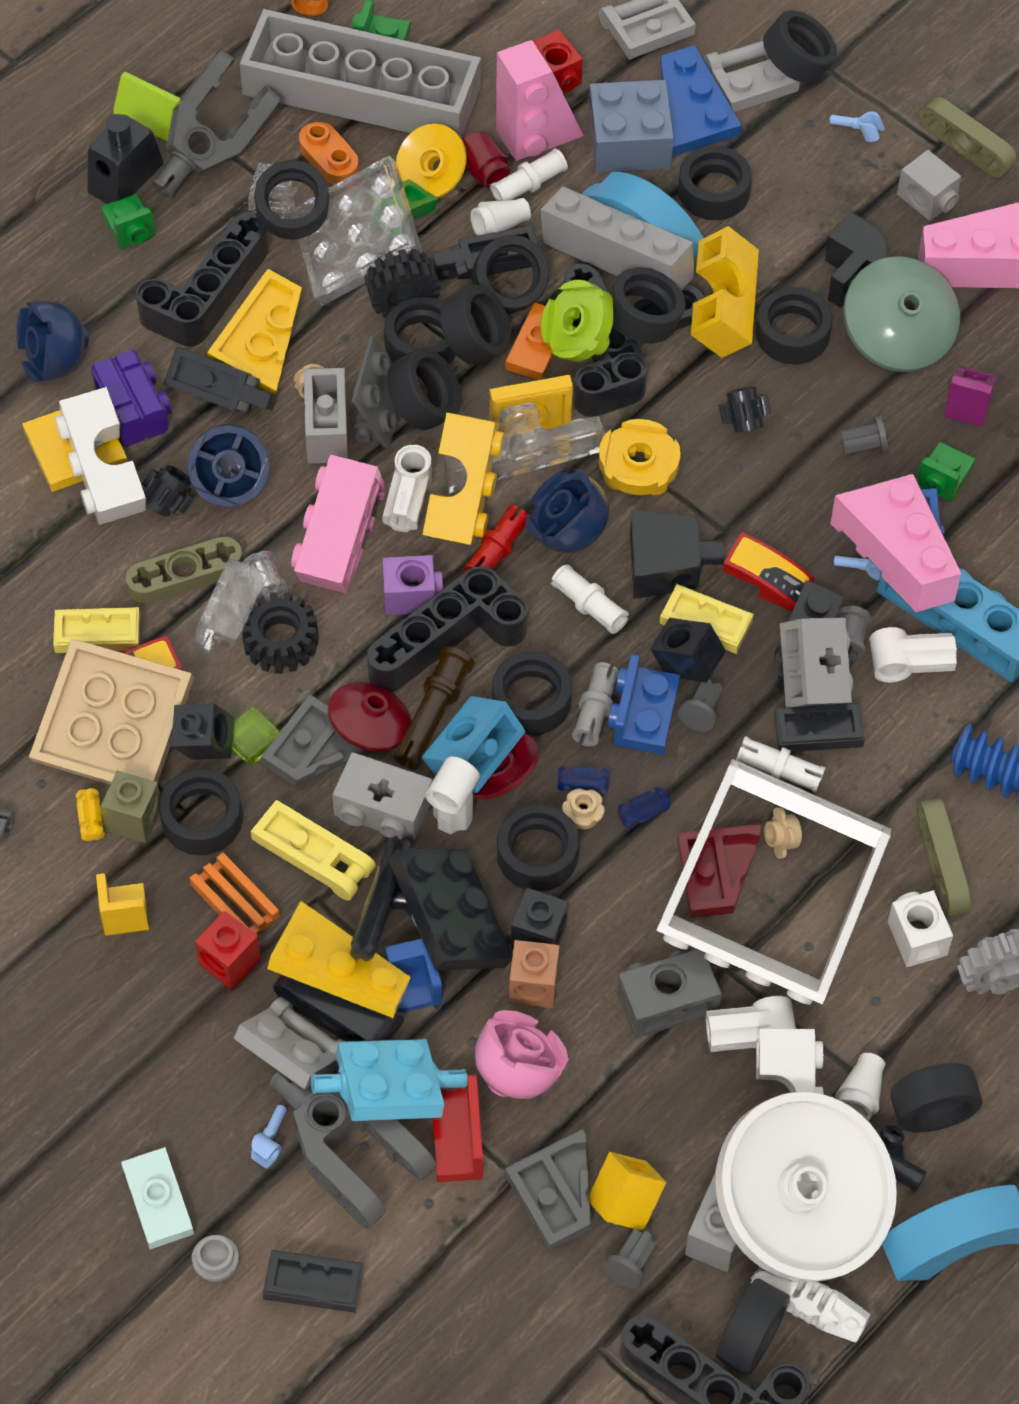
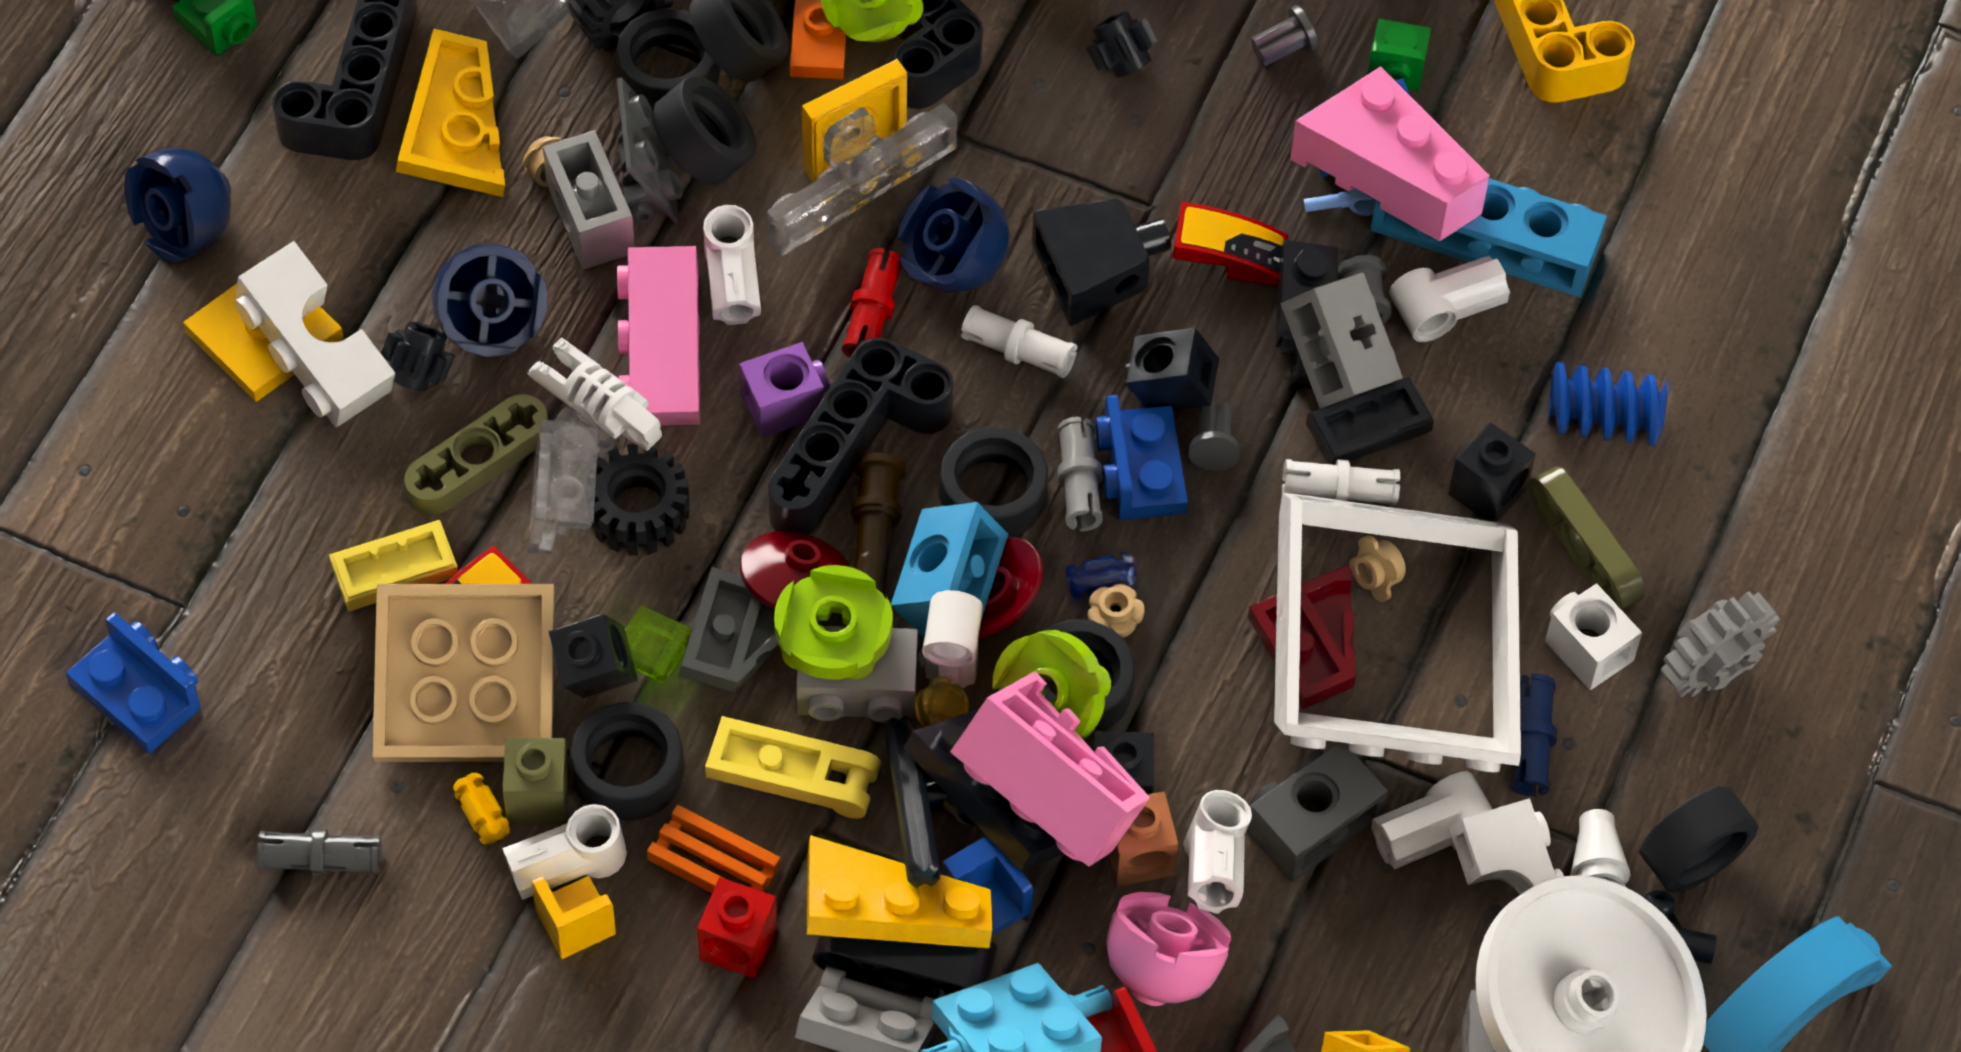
camera: 20 degrees left, 0 degrees up
dark purple brick [91,349,172,447] -> none
black hinge [163,347,278,413] -> none
yellow arch [423,413,505,545] -> none
yellow plate [599,419,680,495] -> none
clear blue piece [618,787,671,828] -> none
light yellow plate [660,584,754,654] -> none
none -> white piece [503,804,627,900]
none -> white hinge [528,337,662,451]
none -> lime plate [774,565,893,680]
none -> clear yellow plate [915,676,969,727]
none -> bright pink wedge [950,671,1150,867]
none -> lime plate [993,630,1111,740]
none -> white piece [1183,790,1252,914]
none -> black brick [1448,422,1536,522]
none -> dark blue pin [1511,674,1557,796]

